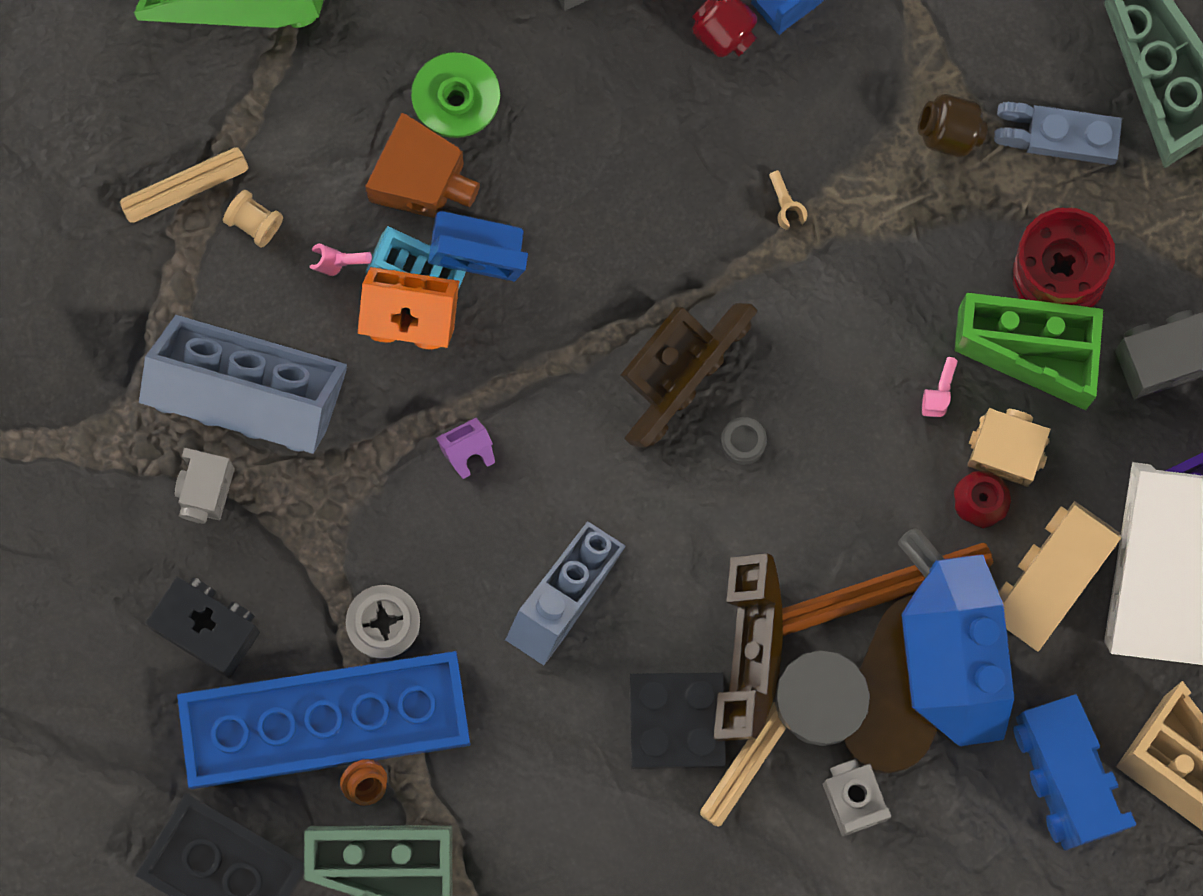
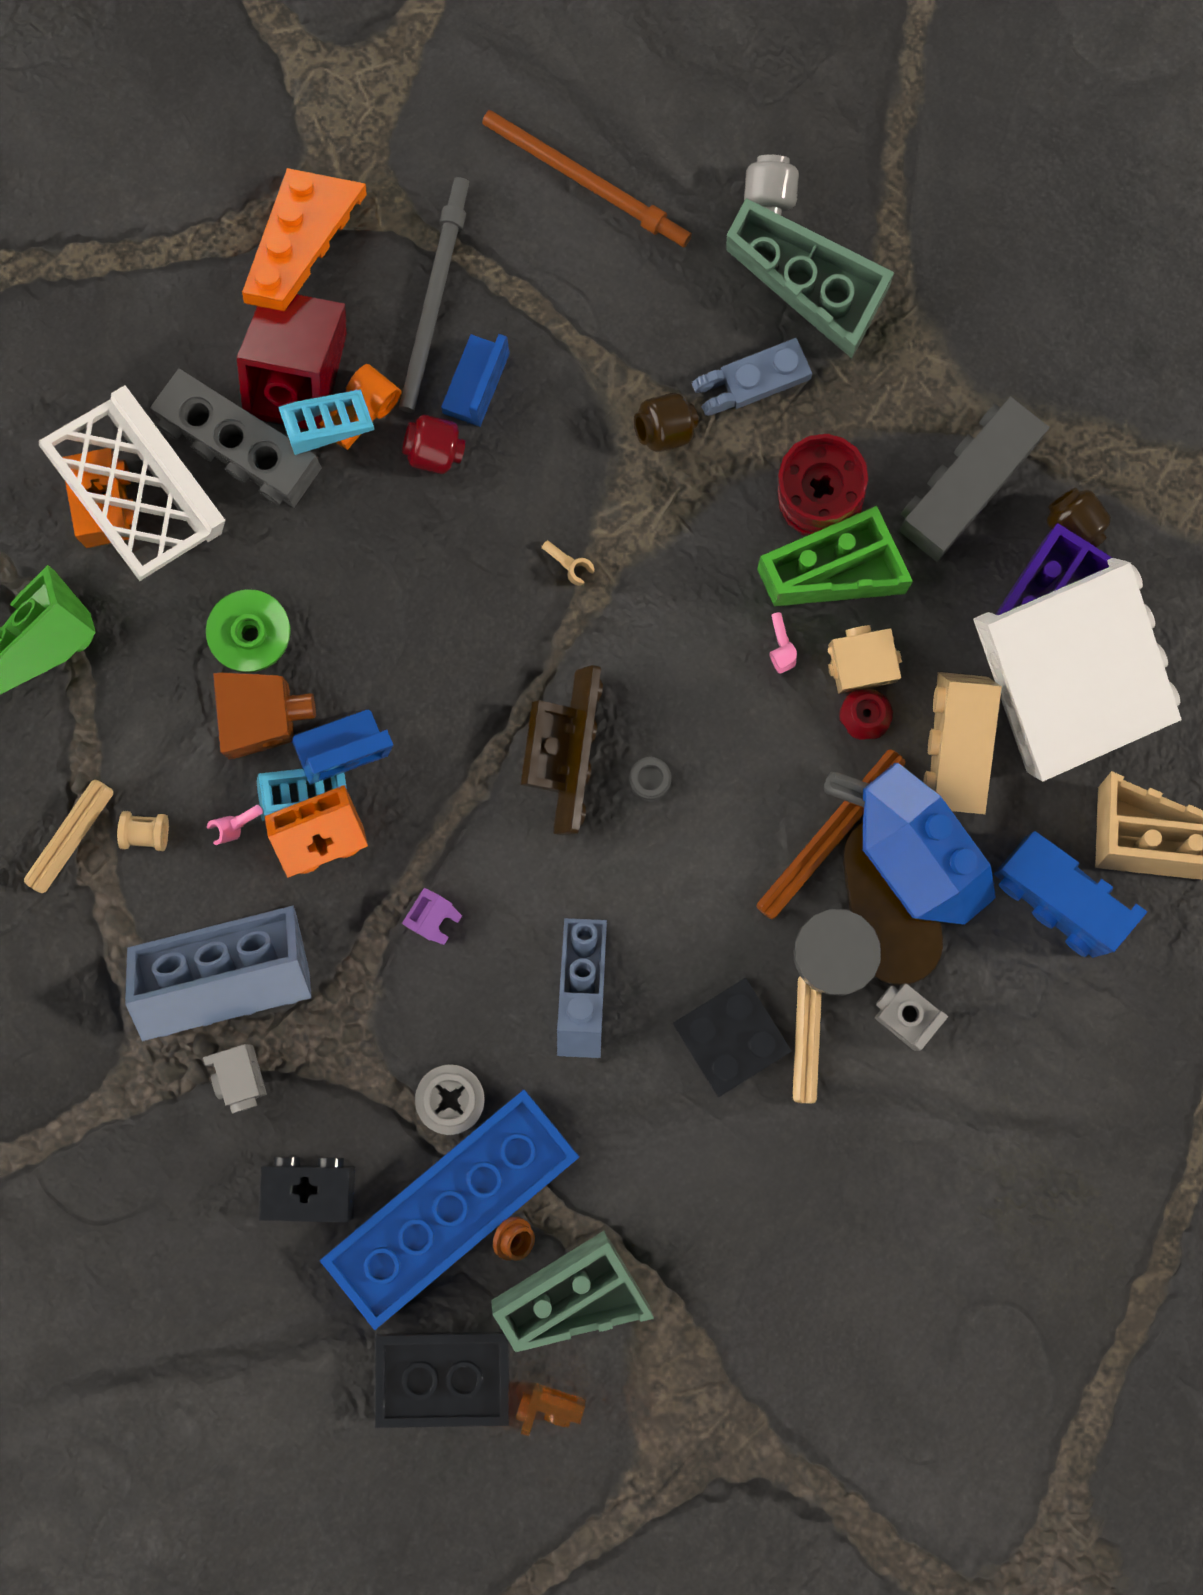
camera: 25 degrees left, 5 degrees up
dark brown slope [714,553,783,741] -> none

